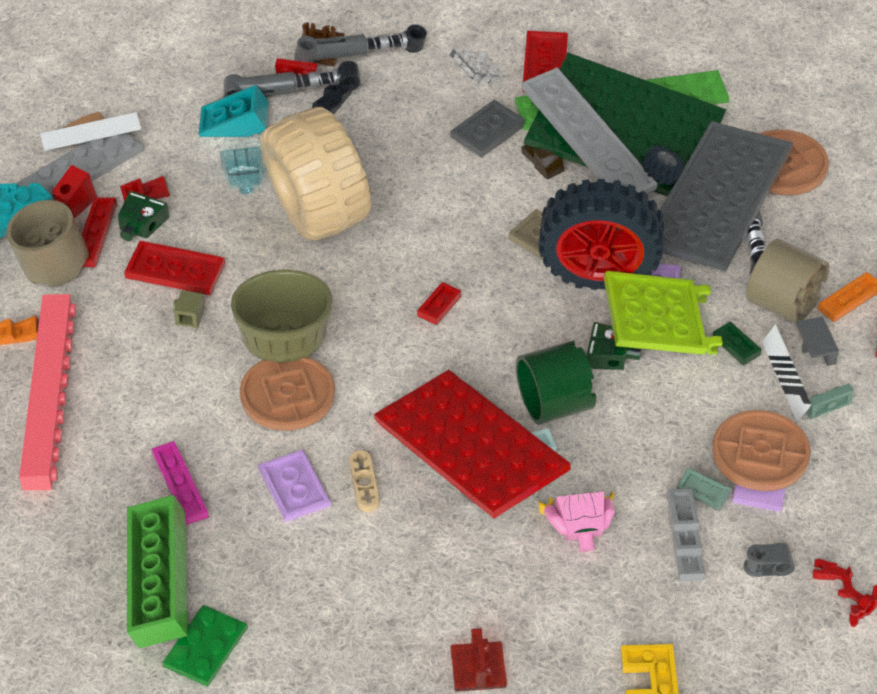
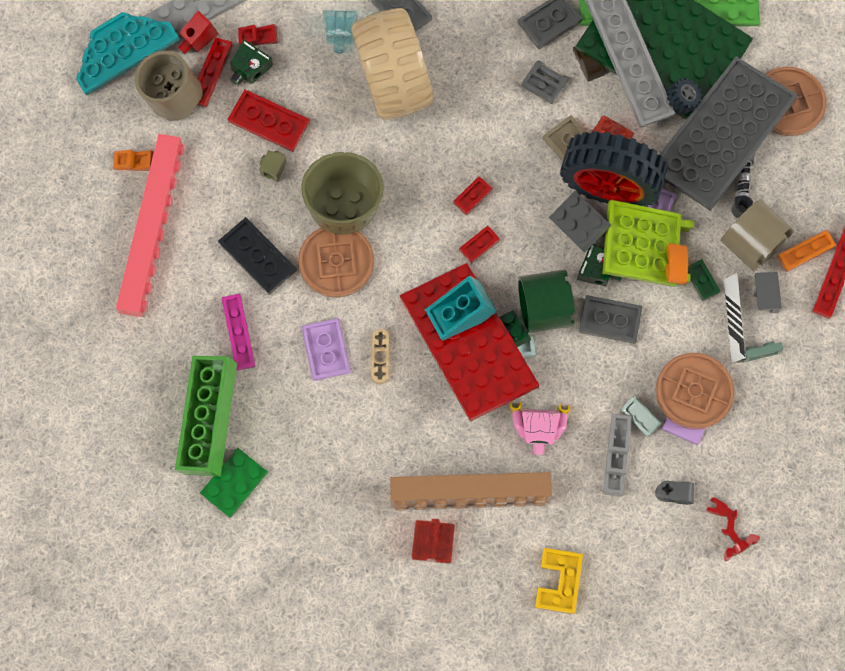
camera: 10 degrees right, 25 degrees up
none -> black plate [218,217,297,295]
none -> medium nougat brick [390,472,552,511]
none -> teal slope [425,276,497,340]
none -> red plate [459,225,500,264]
none -> dark green plate [500,310,531,347]
none -> dark grey plate [521,60,569,104]
none -> dark grey plate [549,191,611,253]
none -> dark grey plate [579,295,643,344]
none -> orange slope [665,243,688,285]

